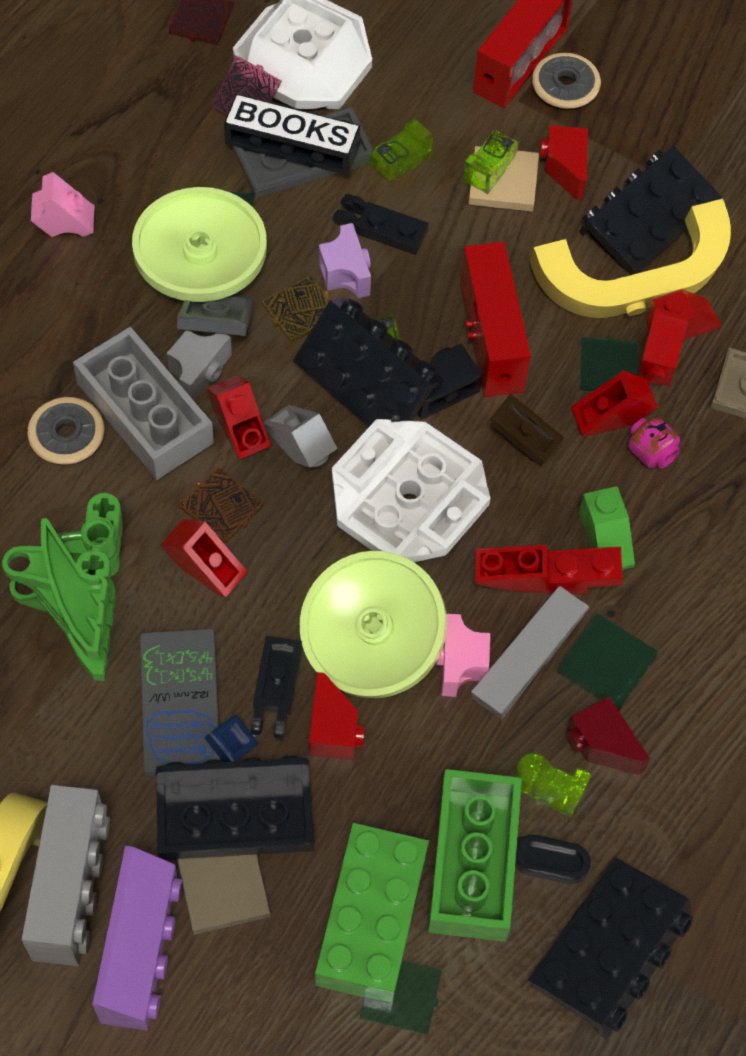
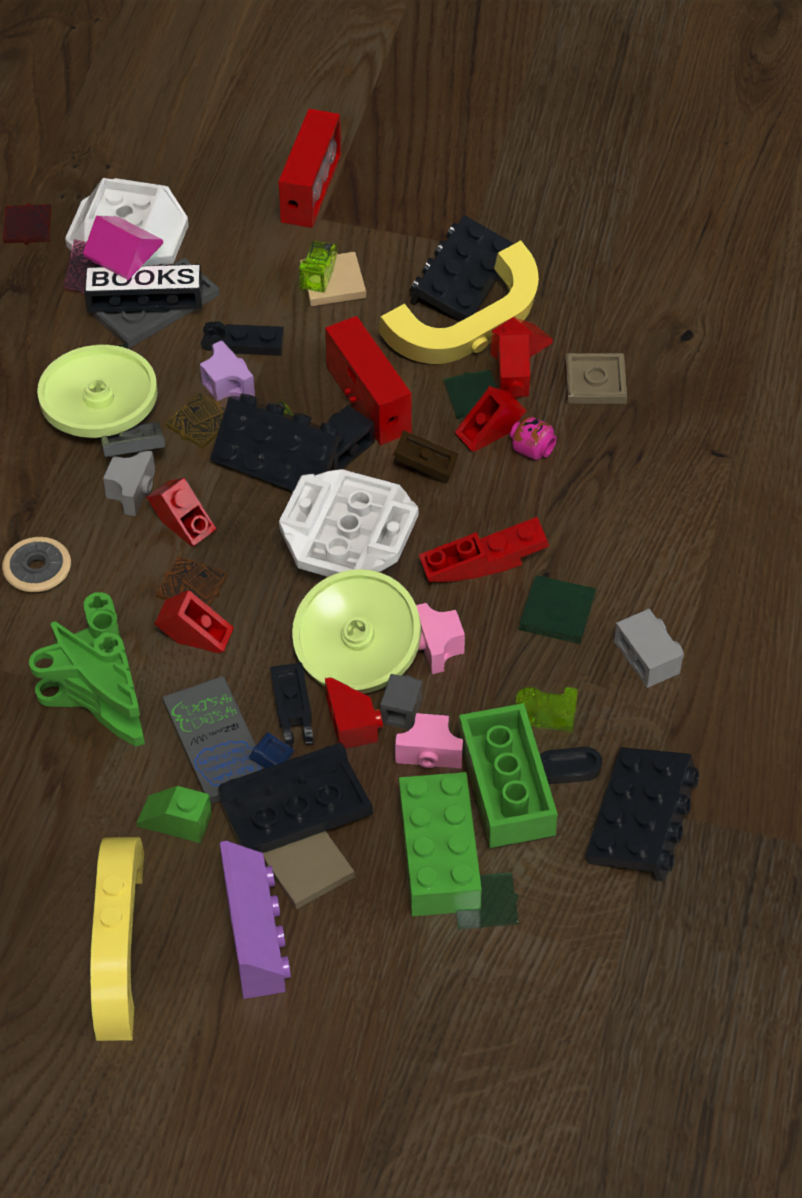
camera: 15 degrees left, 10 degrees down
light grey brick [22,785,110,966] -> none
light grey brick [73,326,214,480] -> none
light grey slope [263,405,338,468] -> none
clear neon green leg [369,118,433,180] -> none
light grey slope [471,586,589,720] -> none
dark grey wheel [532,53,601,109] -> none
red slope [540,126,588,200] -> none
dark red slope [566,697,650,775] -> none
bright green slope [578,486,635,570] -> none
none -> dark pink slope [83,215,163,280]
none -> bright green slope [137,786,212,843]
none -> dark grey brick [380,674,423,730]
none -> bright pink brick [395,713,463,769]
none -> light grey brick [614,609,684,688]

